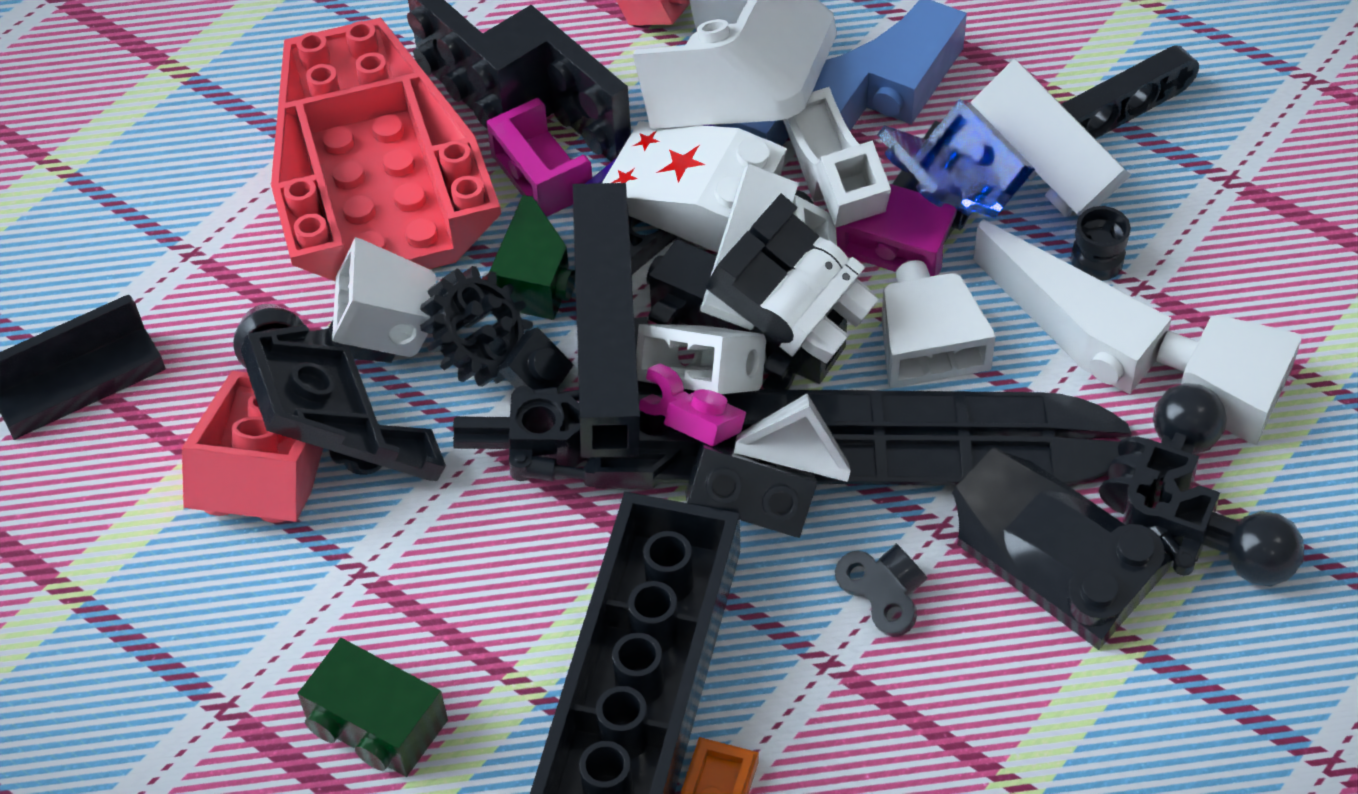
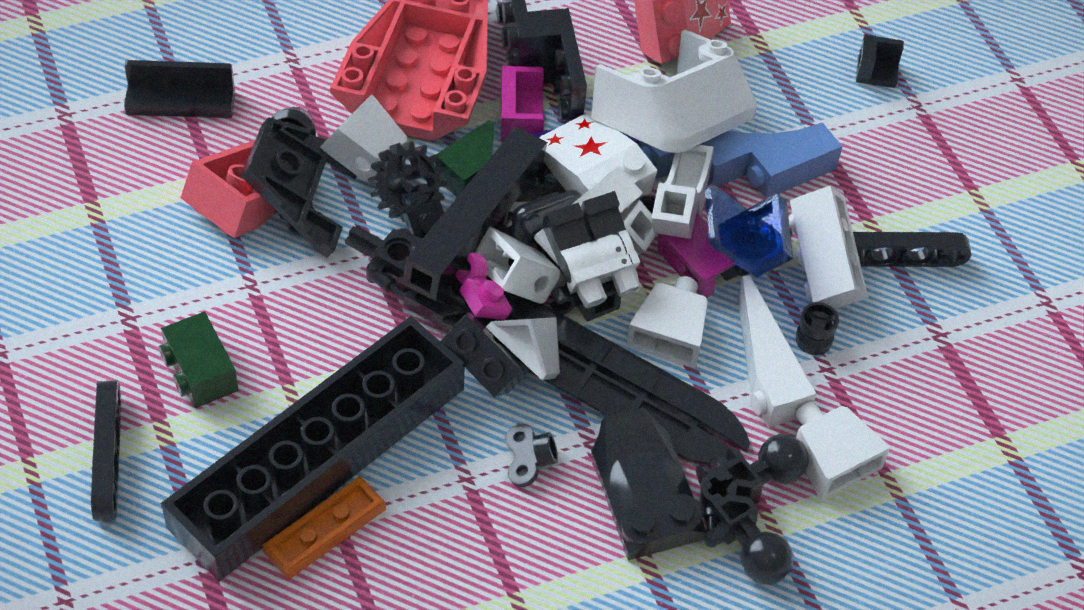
camera: 25 degrees right, 0 degrees up
none -> black piece [508,190,582,267]

